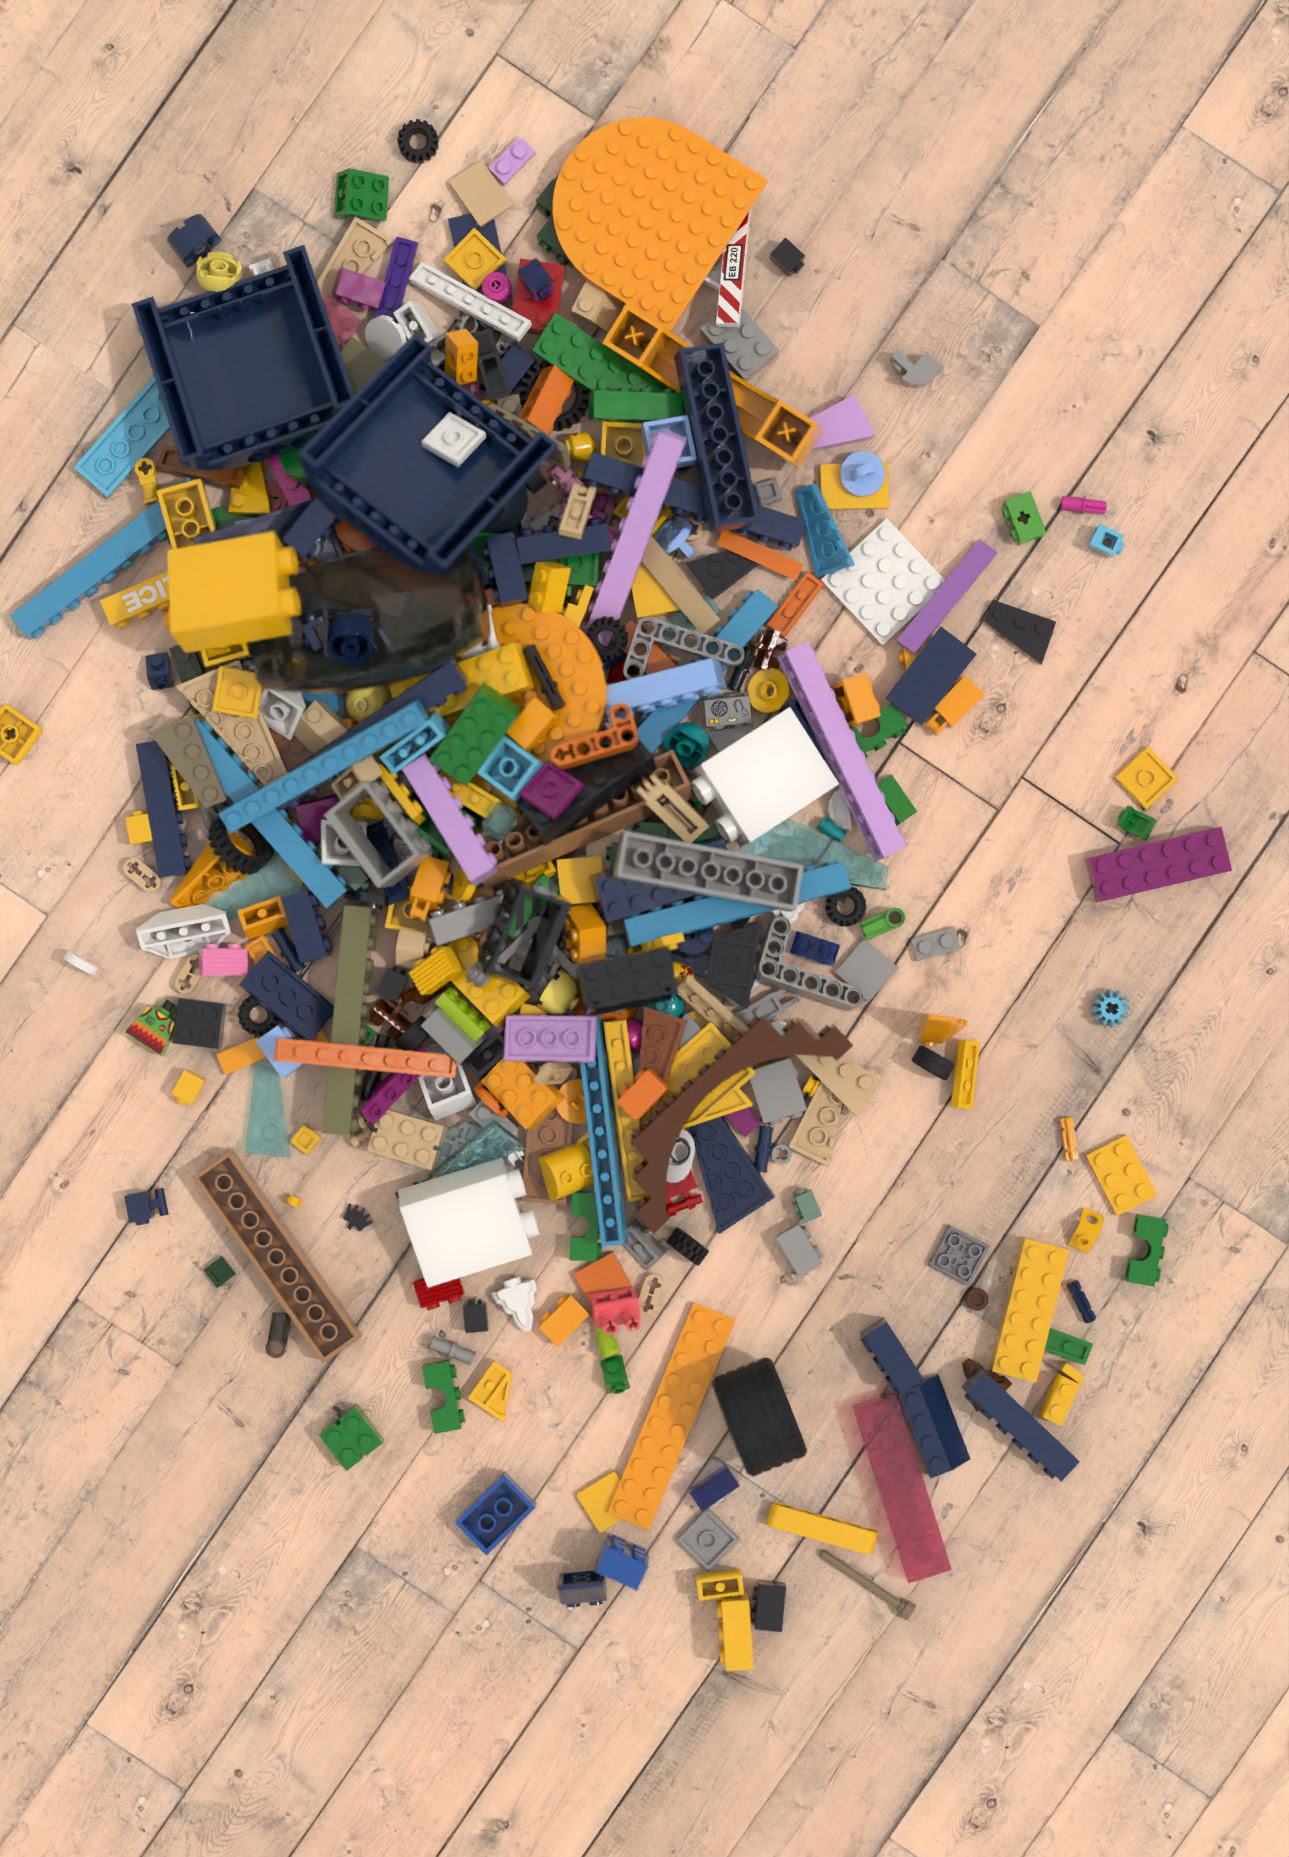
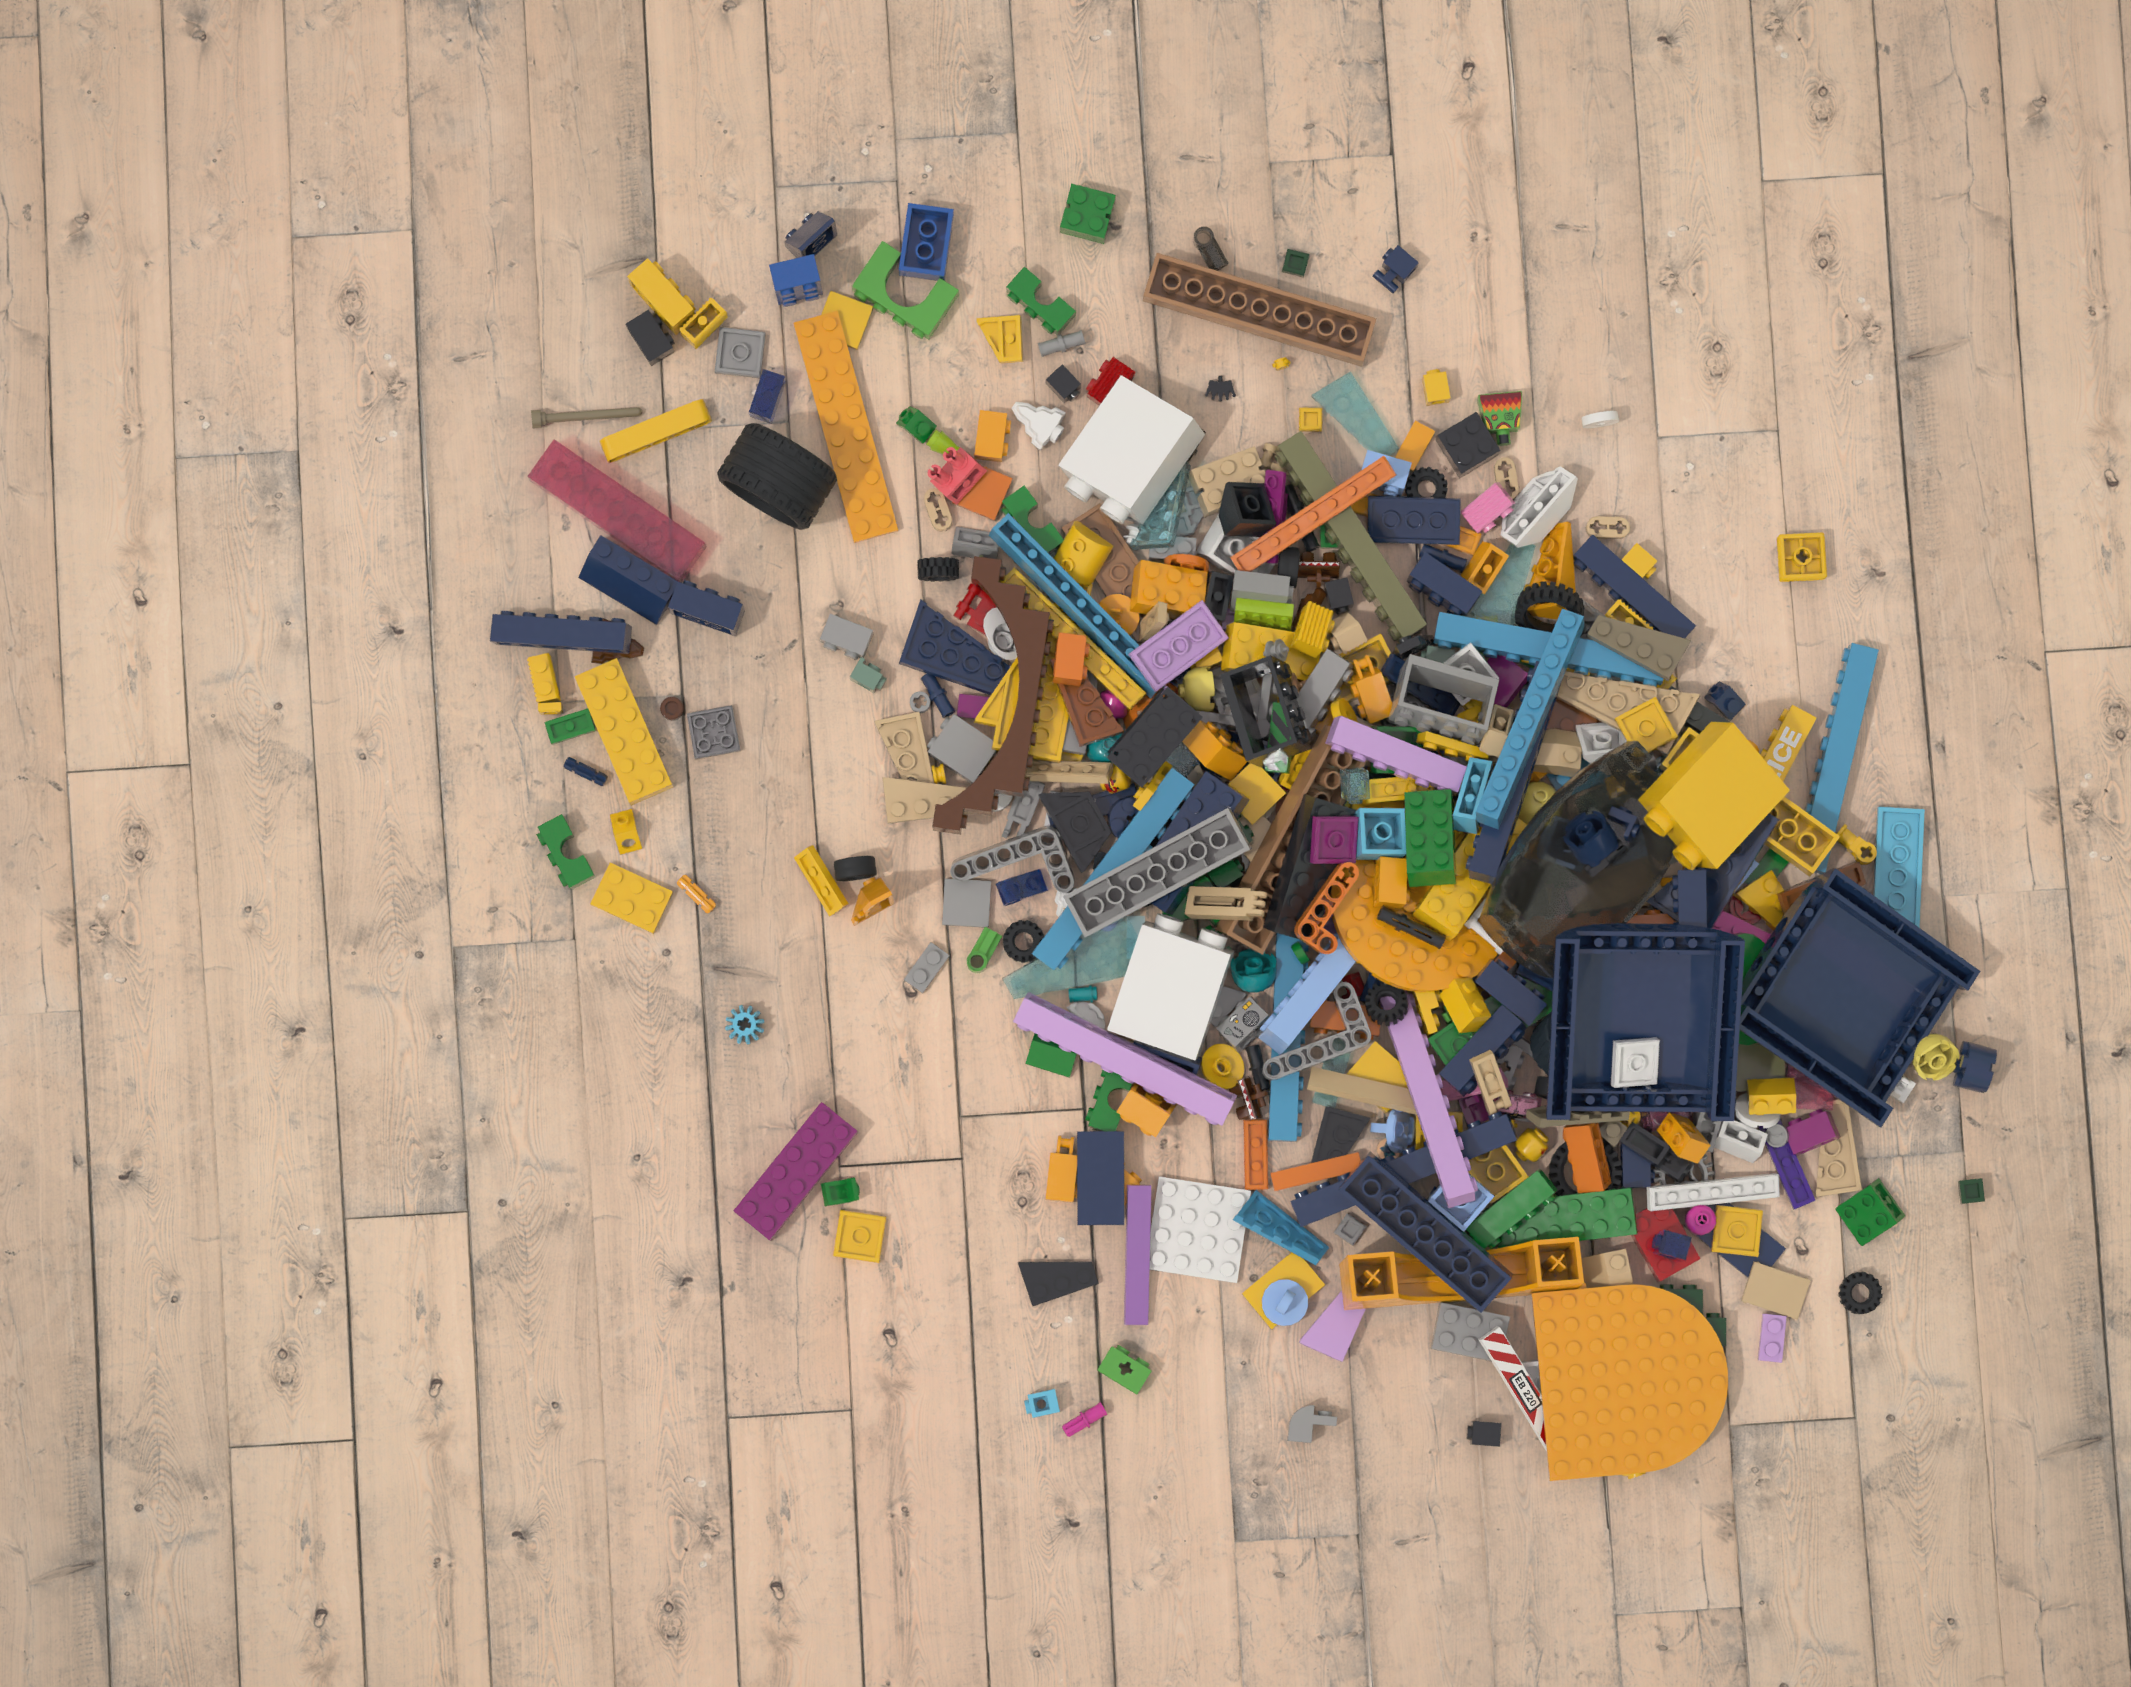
camera: 135 degrees right, 5 degrees down
none -> bright green arch [852,241,959,340]
none -> black slope [1218,482,1276,537]
none -> green tile [1291,941,1310,965]
none -> yellow brick [1747,1078,1796,1115]
none -> light grey piece [1766,1124,1789,1147]
none -> dark green tile [1958,1178,1985,1204]

